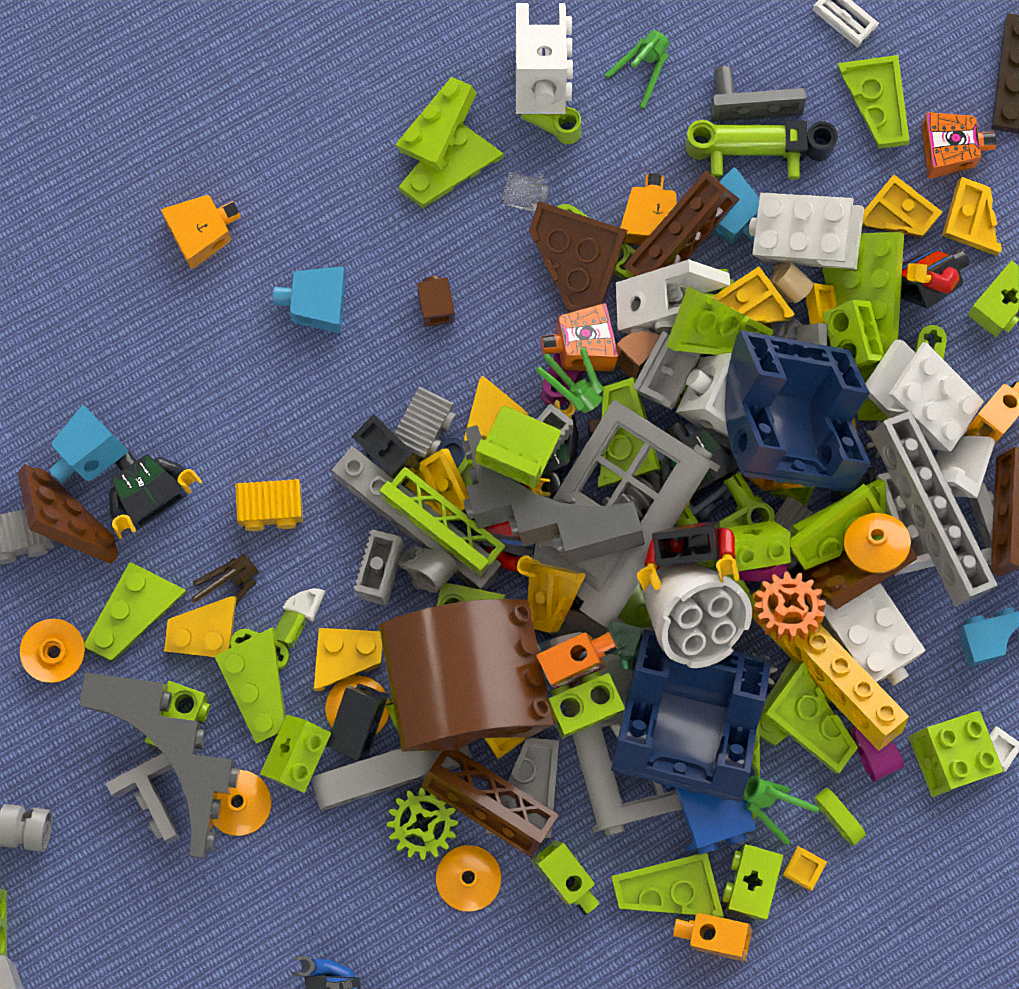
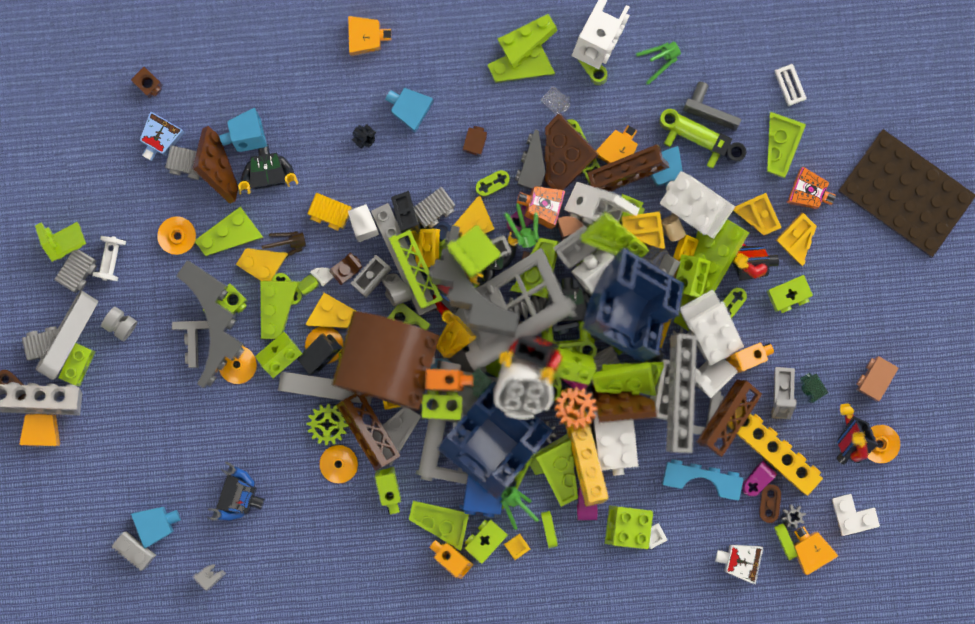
camera: 30 degrees right, 10 degrees up
light orange dish [844,513,910,573] -> none
none -> reddish brown bracket [329,253,362,285]
none -> white piece [348,204,379,242]
none -> black gear [352,124,376,149]
none -> lime beam [476,170,510,197]
none -> dark grey slope [515,129,545,190]

